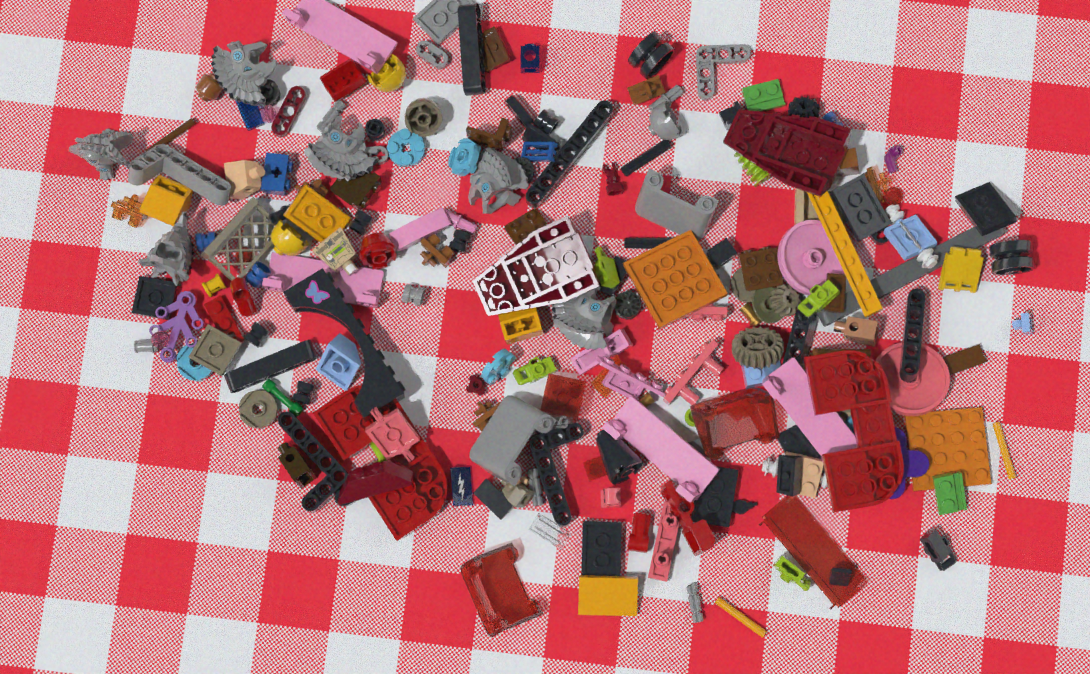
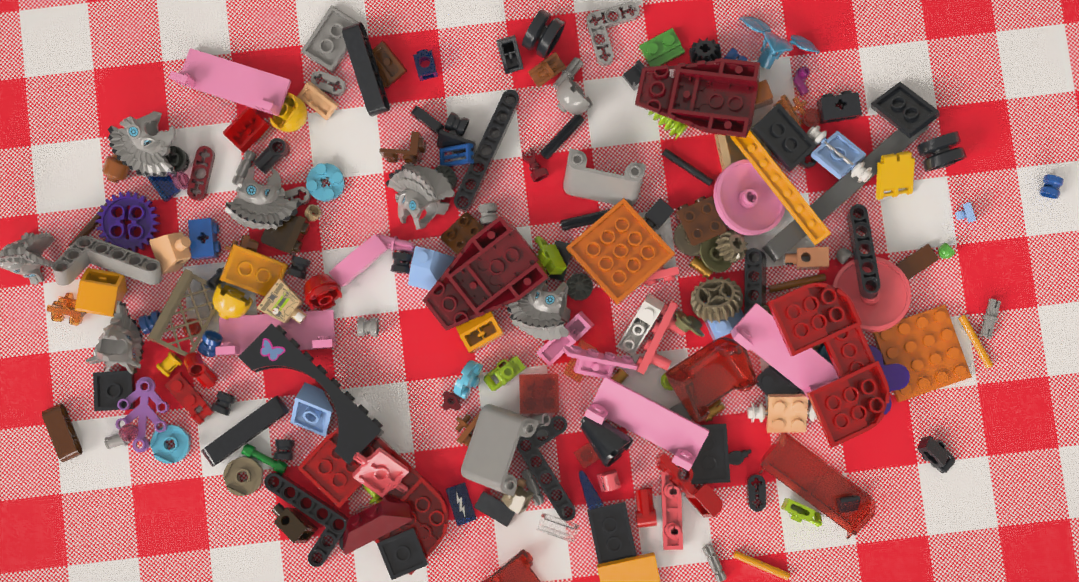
camera: 15 degrees left, 5 degrees up
dark tan tile [189,324,242,377] -> none
black wheel [365,119,386,142] -> none
dark tan cylinder [404,98,442,137] -> none
dark orange hips [420,233,454,268] -> none
medium azure plate [448,138,481,176] -> none
black slope [776,455,803,497] -> none
lime piece [798,280,840,317] -> none
reddish brown tile [824,273,846,314] -> none
bright green plate [932,471,967,515] -> none
none -> reddish brown beam [42,403,83,462]
none -> dark purple gear [96,191,161,253]
none -> black piece [253,138,290,174]
none -> light nougat plate [297,81,339,120]
none -> tan hinge [304,204,321,221]
none -> black plate [377,527,429,580]
none -> light blue slope [408,246,455,290]
none -> light grey wheel [478,203,498,225]
none -> black slope [496,35,524,74]
none -> clear blue slope [578,470,604,510]
none -> white slope [617,293,665,356]
none -> black bar [662,149,713,186]
none -> olive plate [675,310,705,337]
none -> pearl gold pin [700,399,726,422]
none -> dark azure plant [739,17,820,69]
none -> black beam [747,474,766,512]
none -> black brick [817,90,862,124]
none -> light grey hinge [836,248,853,265]
none -> bright green hinge [938,242,955,259]
none -> light grey pin [979,299,1001,339]

